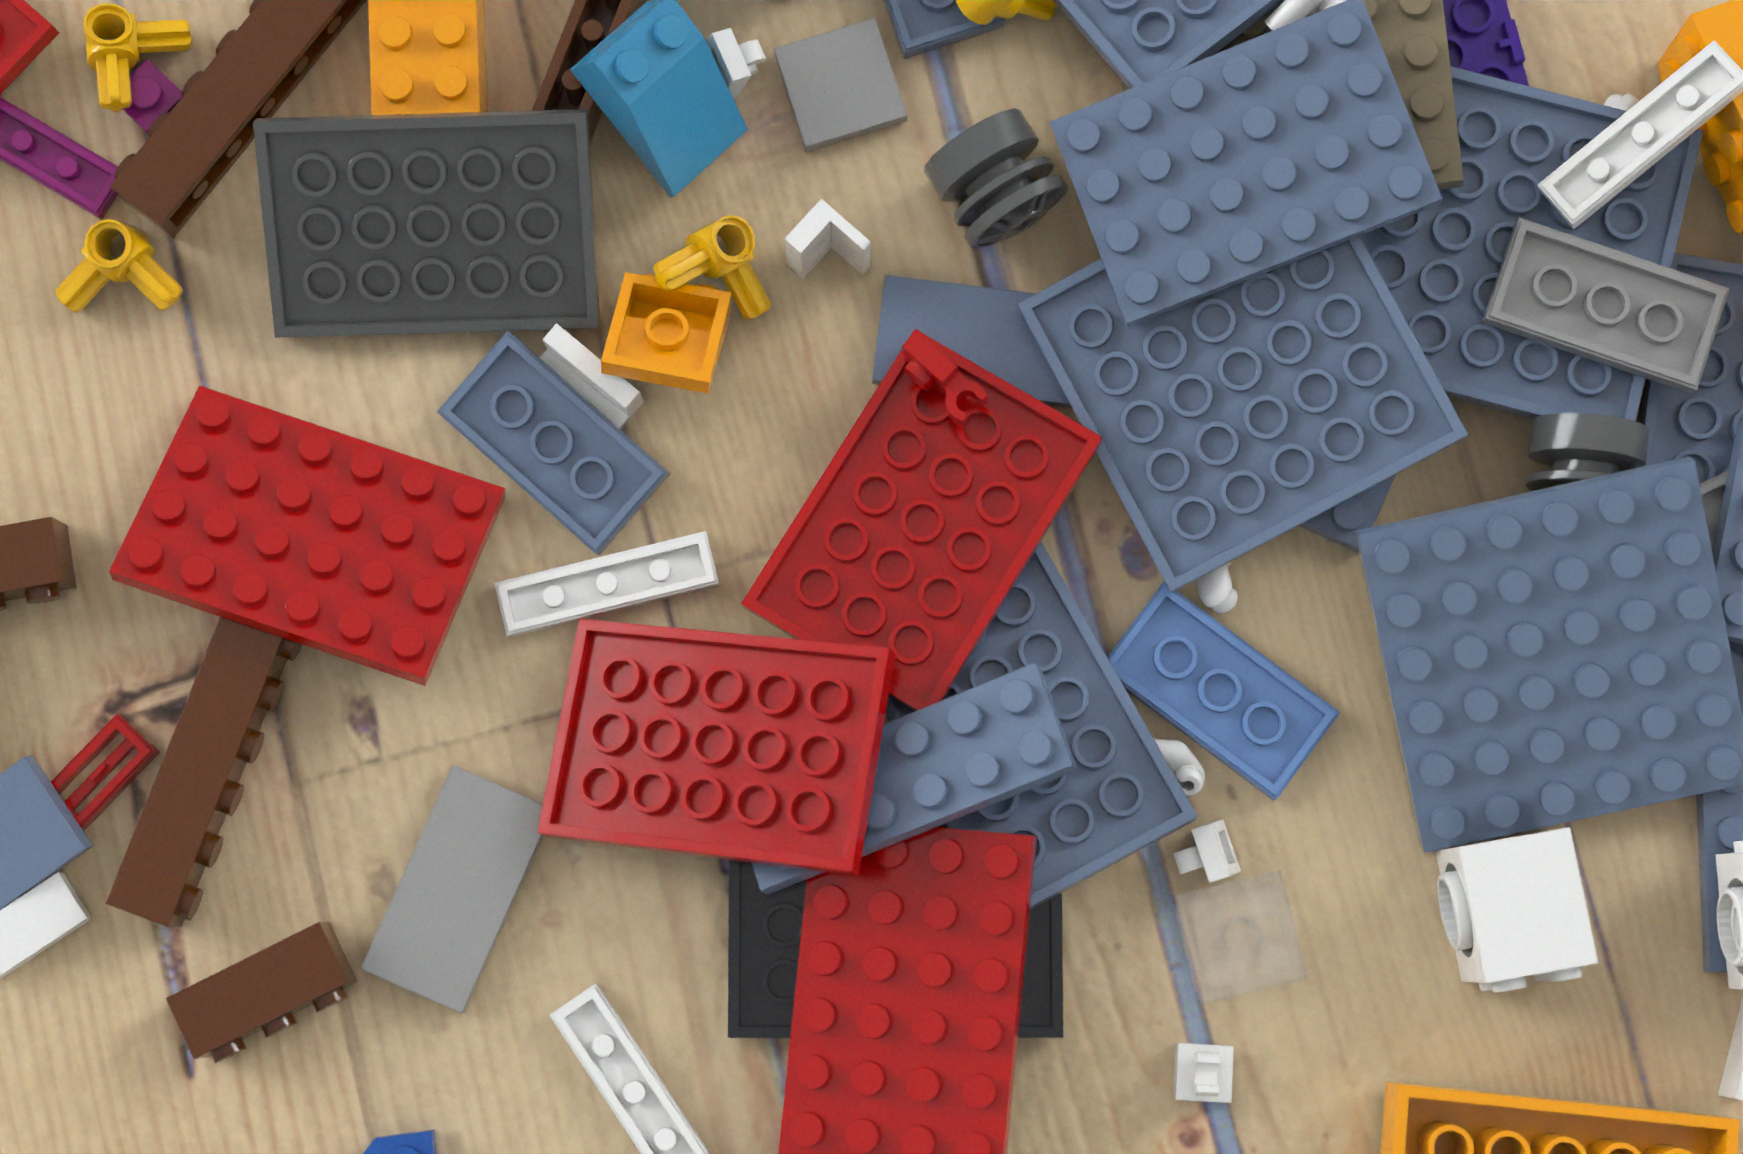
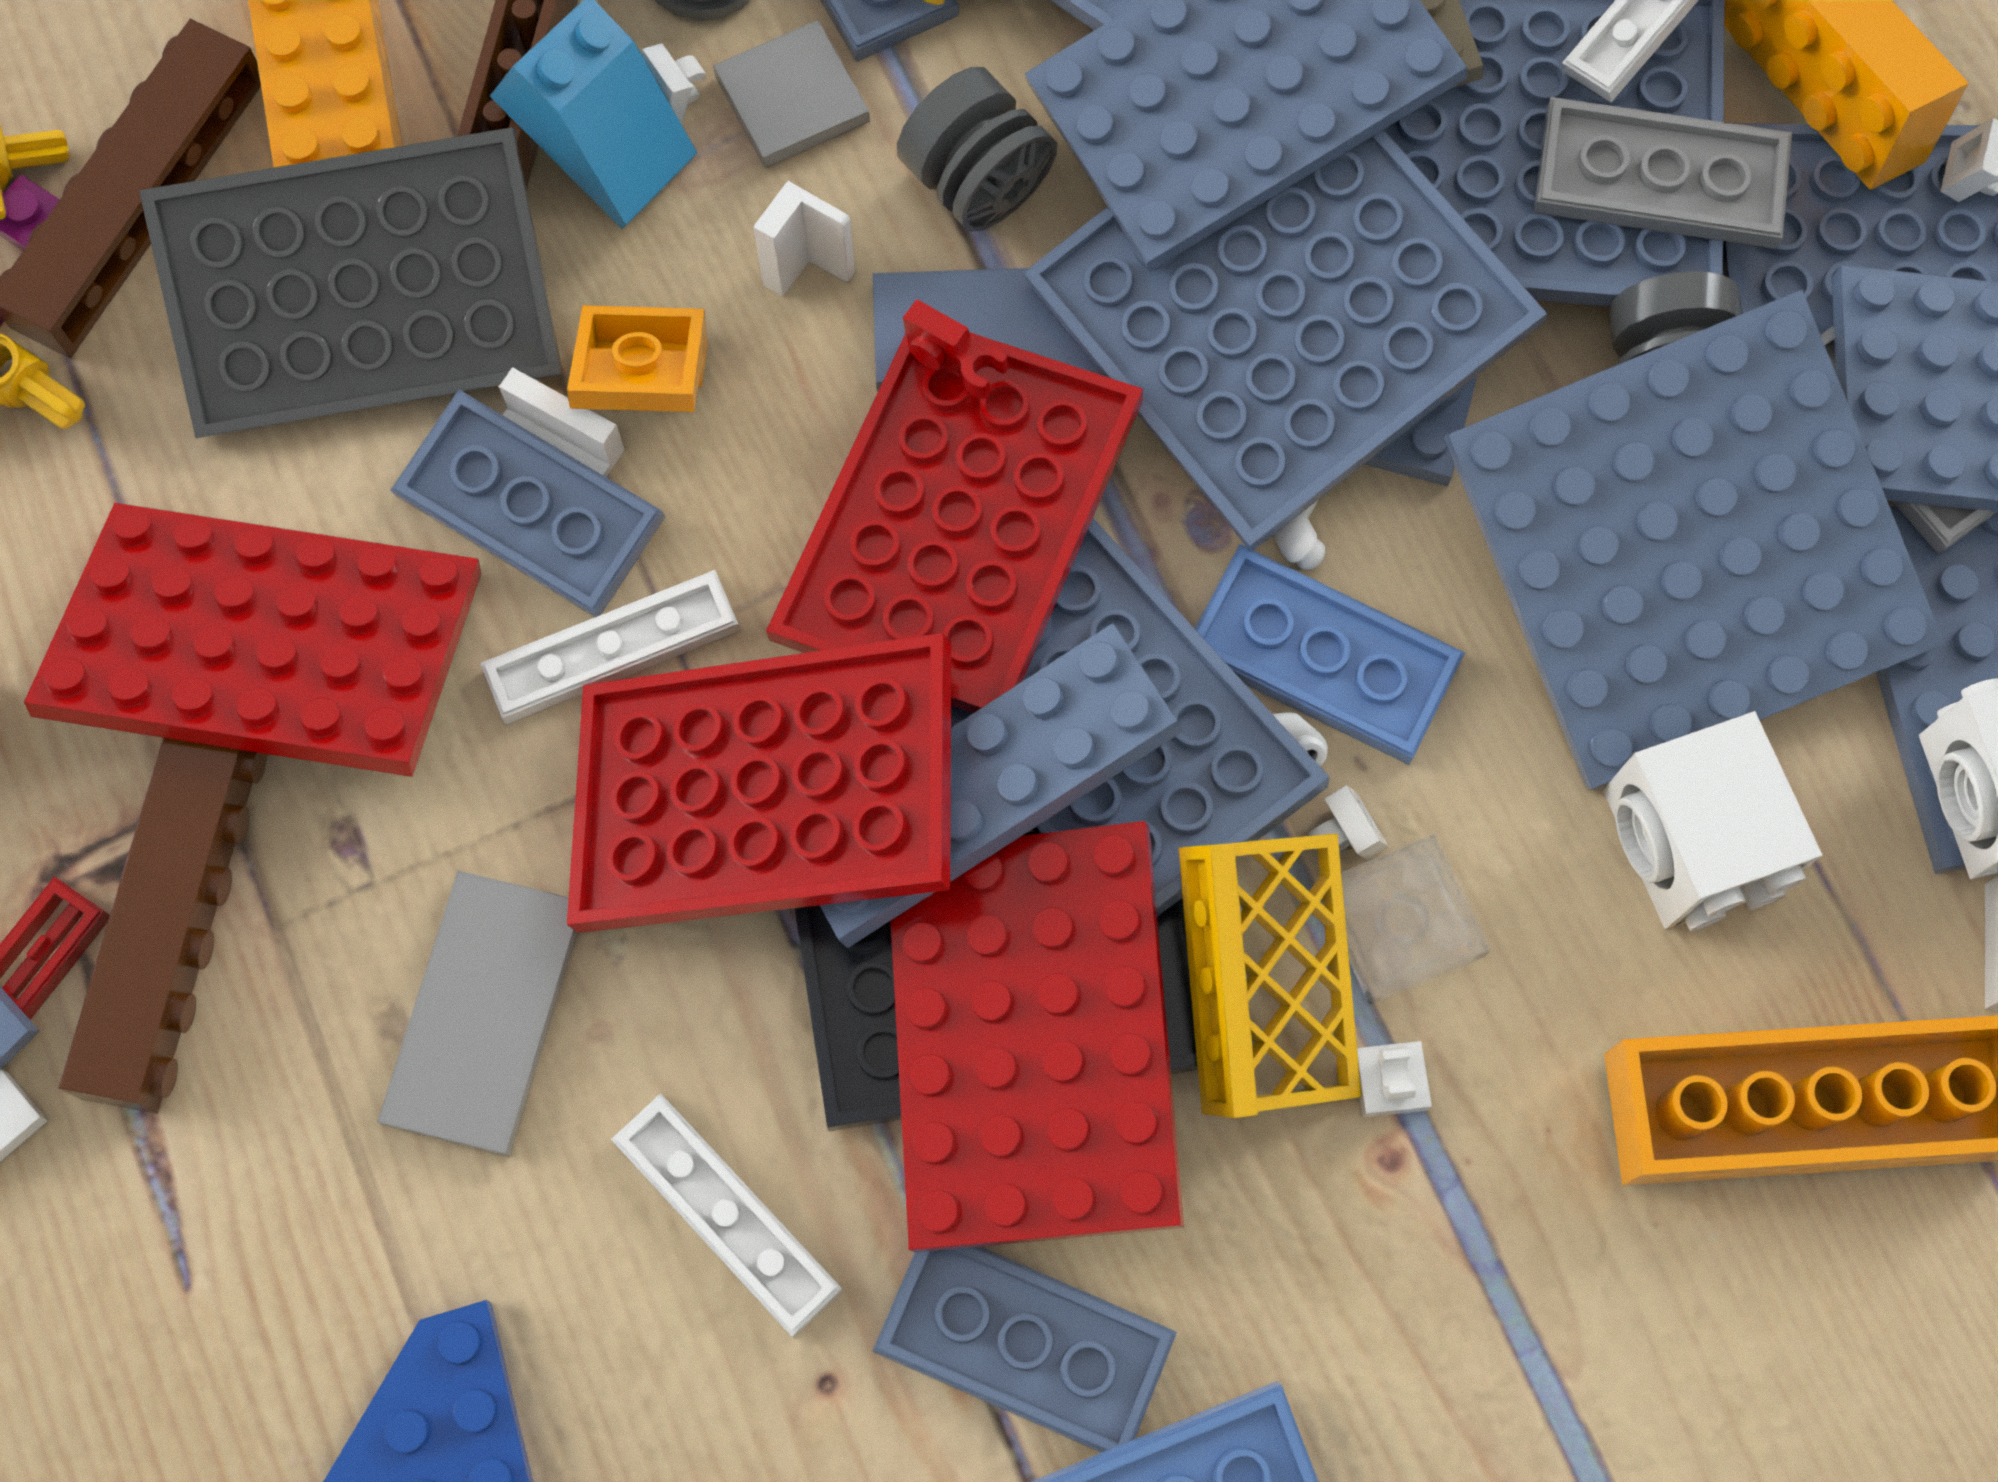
camera: 10 degrees left, 10 degrees down
reddish brown brick [166,922,358,1063] -> none
yellow axle [653,215,771,320] -> none
none -> yellow fence [1178,833,1361,1118]

